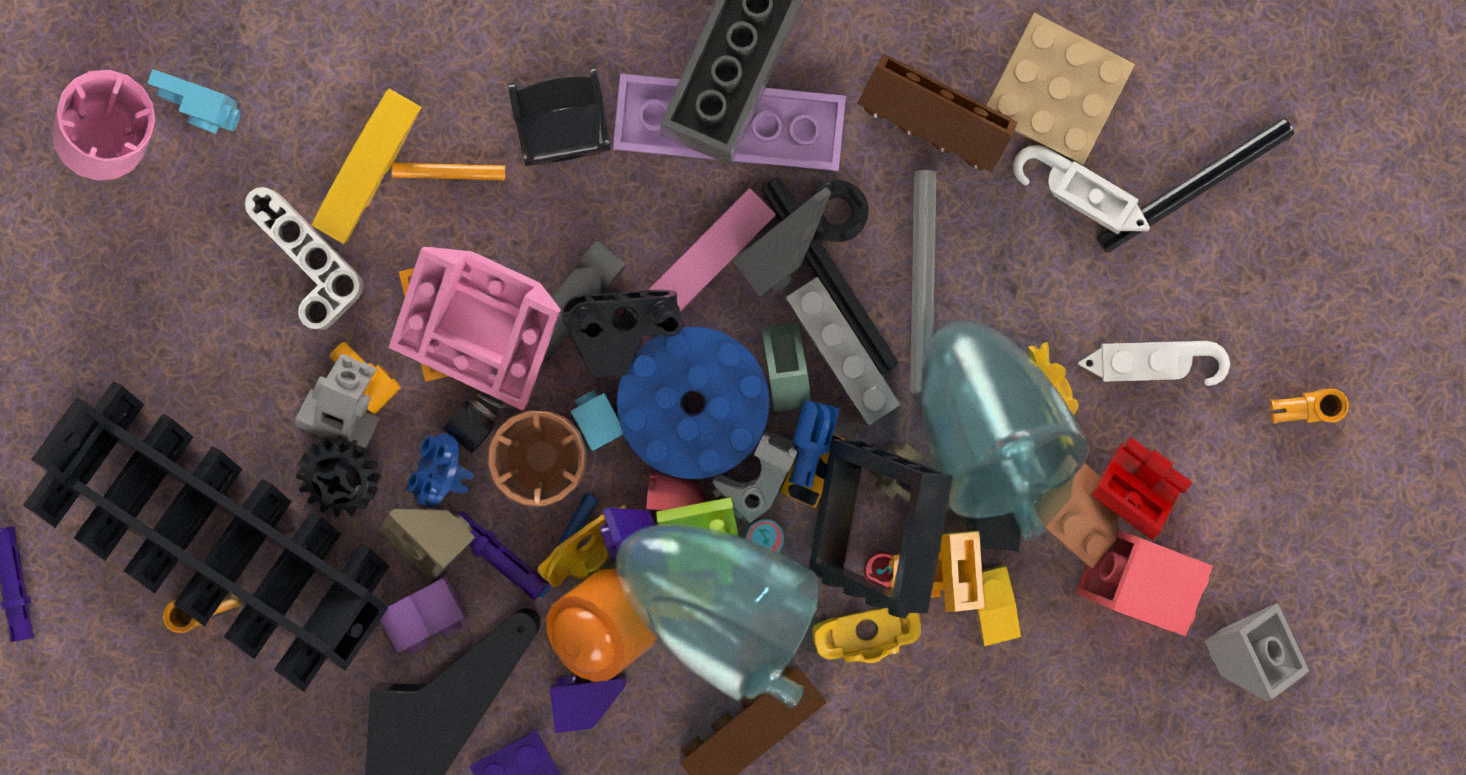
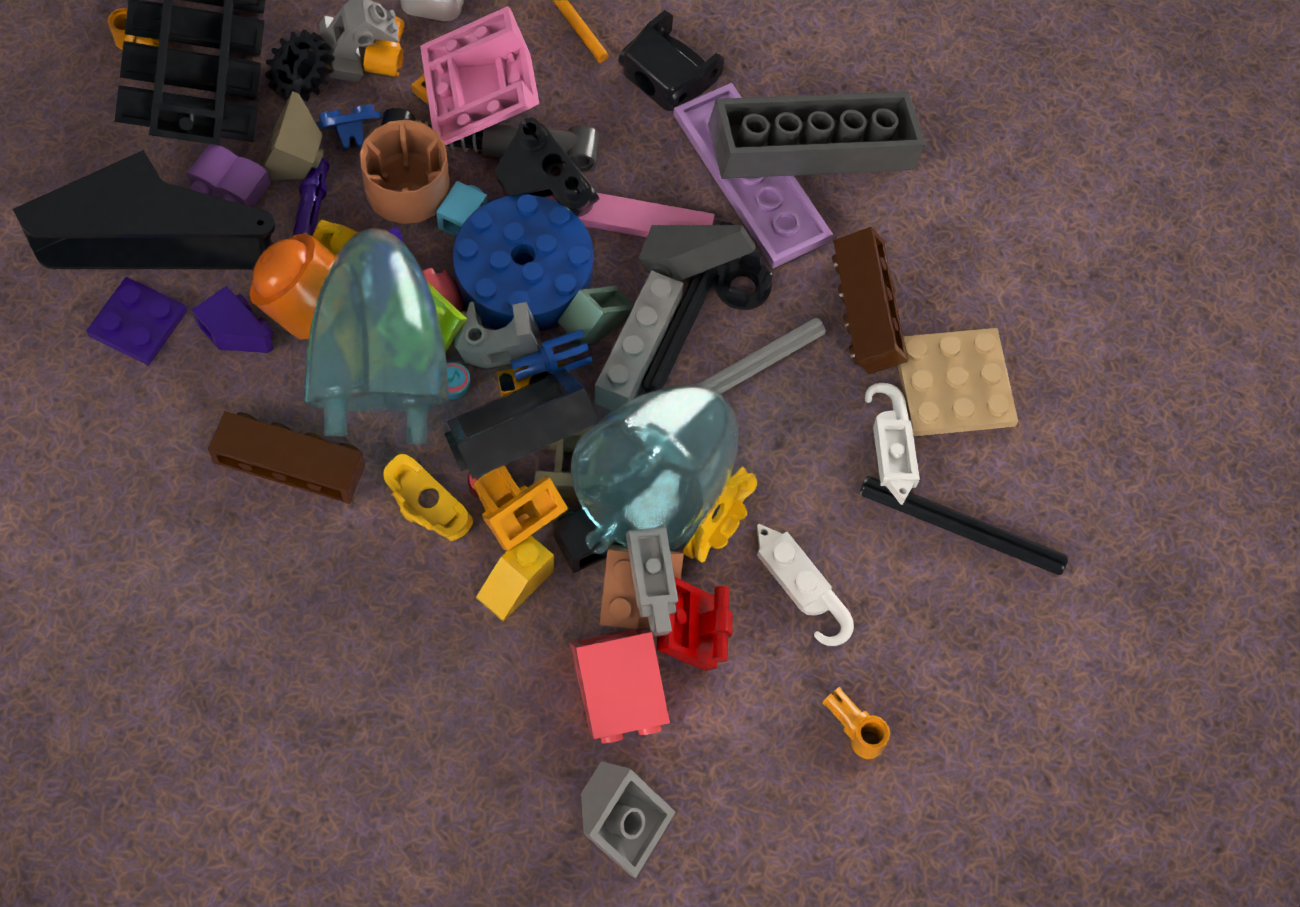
camera: 50 degrees right, 25 degrees down
none -> light grey hinge [626,527,678,637]

